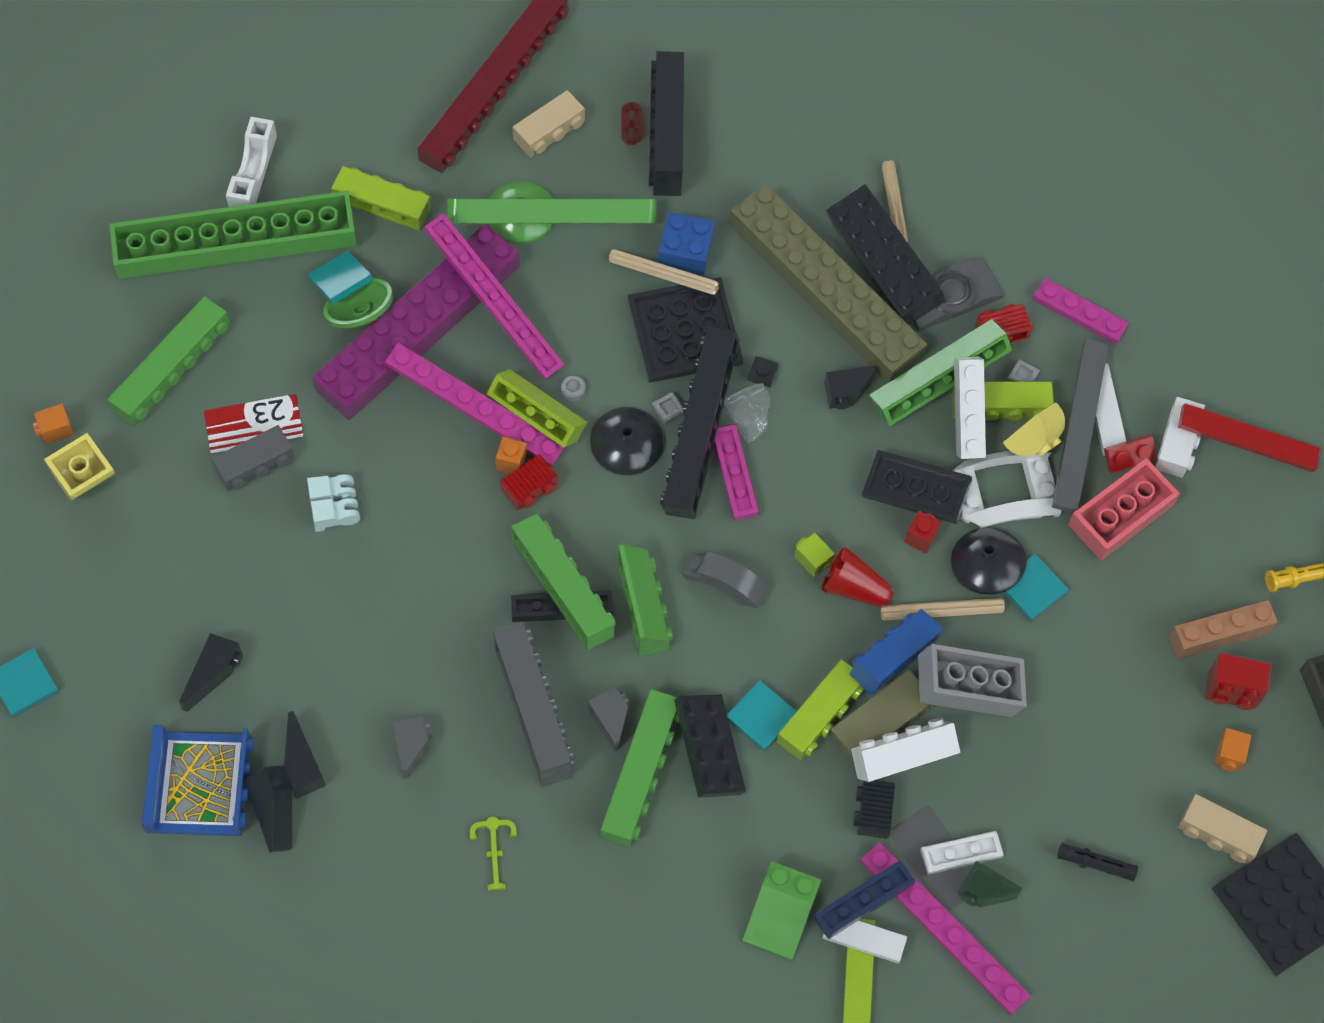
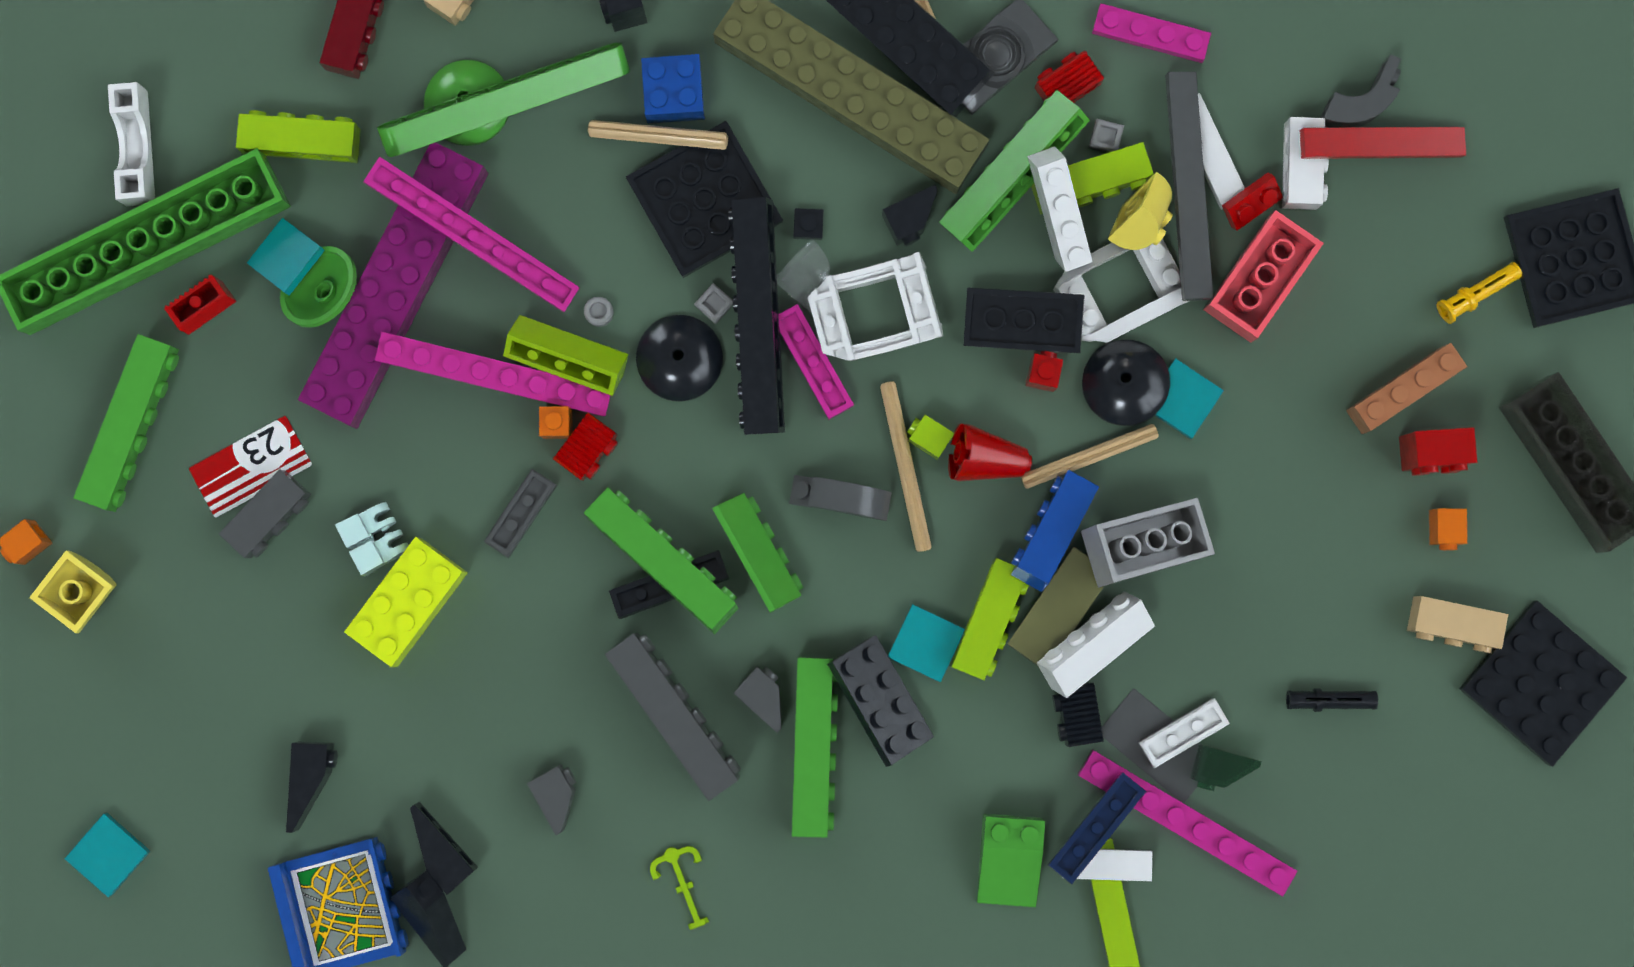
camera: 15 degrees left, 20 degrees up
none -> red brick [164,275,237,335]
none -> neon yellow brick [344,537,468,667]
none -> dark grey tile [484,469,557,558]
none -> white wedge [808,252,943,361]
none -> tan axle [880,381,932,552]
none -> dark grey arch [1320,54,1401,128]

